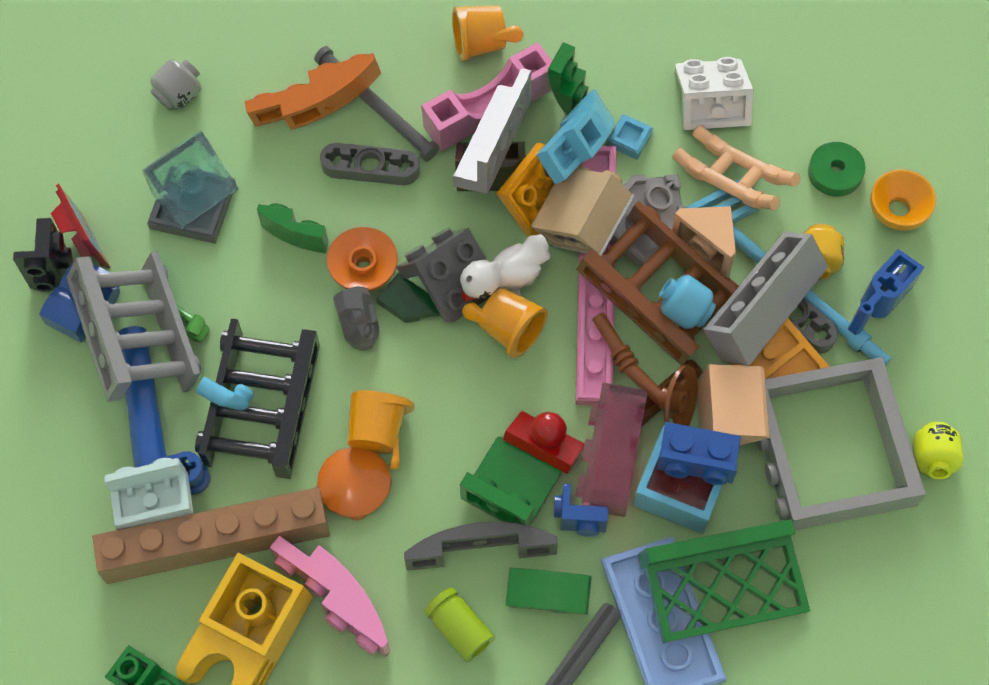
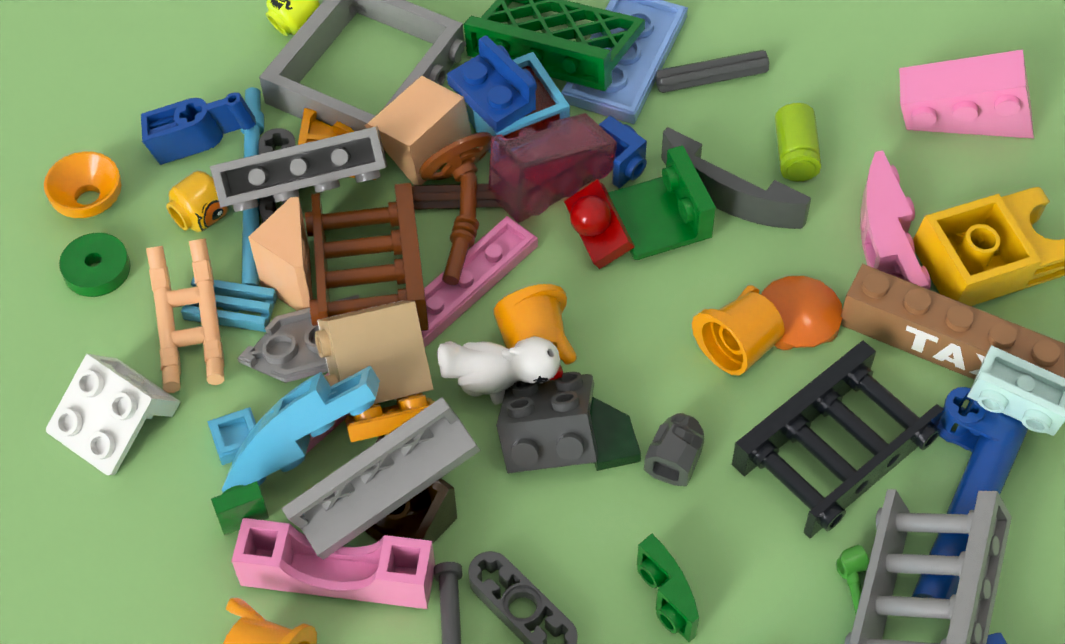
camera: 140 degrees left, 10 degrees down
medium azure arm [196,377,254,411] -> none
orange dish [327,227,398,291] -> none
green slope [505,567,592,615] -> none
medium azure head [659,275,716,329] -> none

